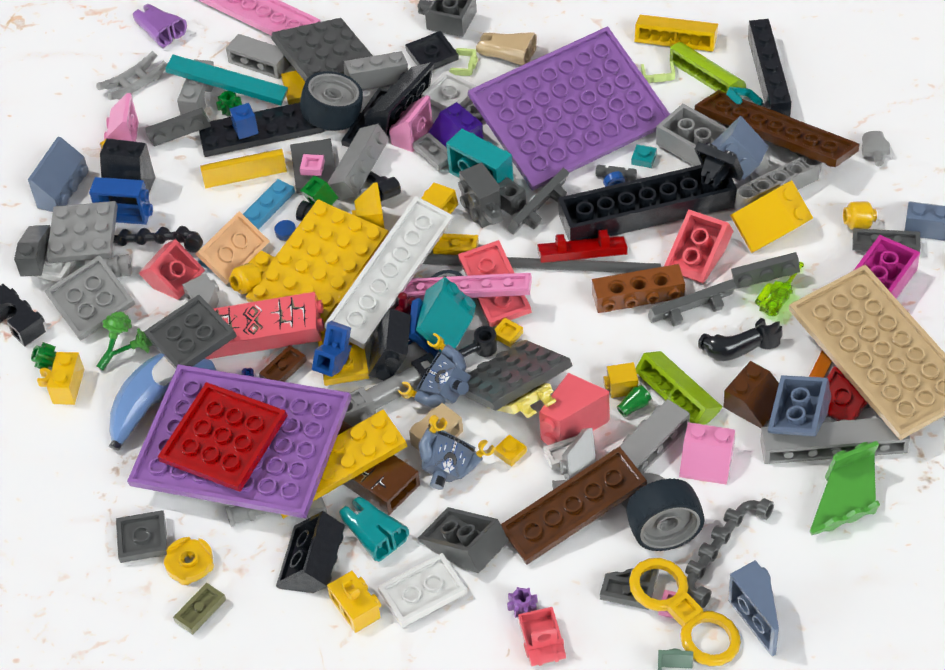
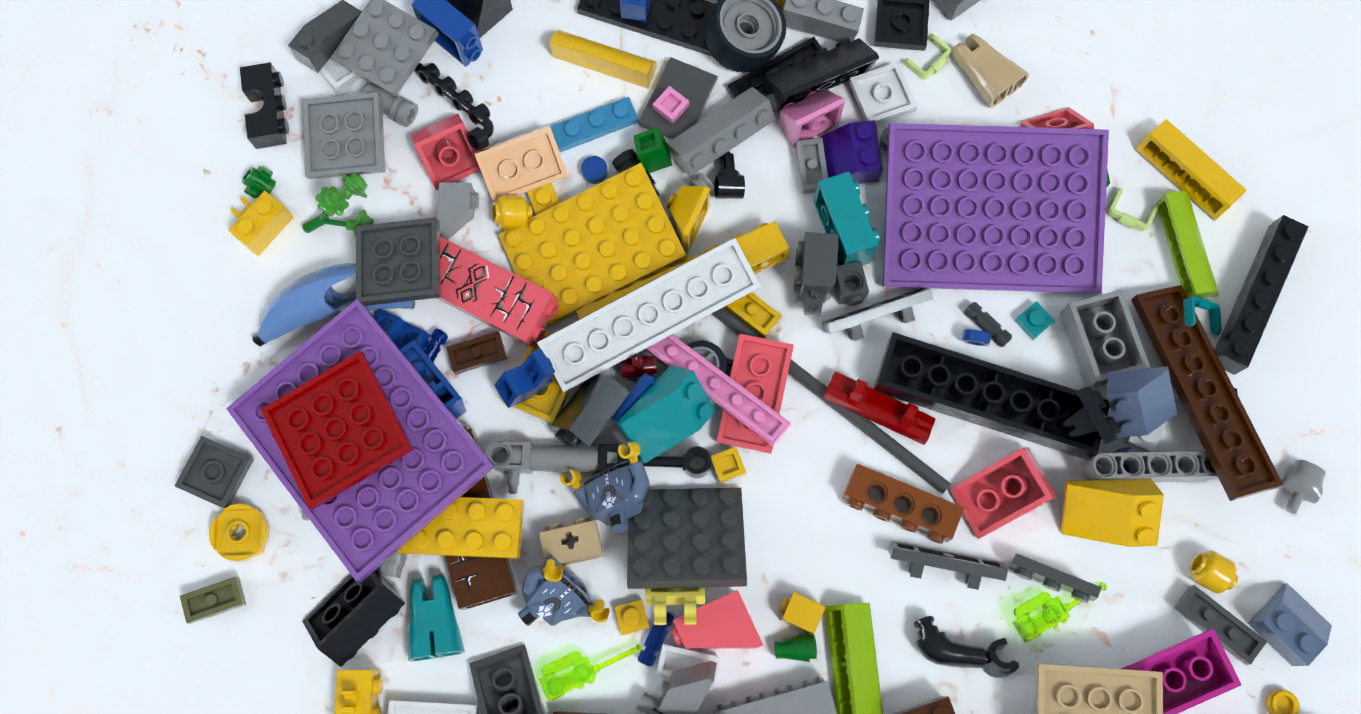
camera: 30 degrees right, 25 degrees up
none -> clear neon green piece [539,644,643,701]
none -> clear blue axle [638,611,674,667]

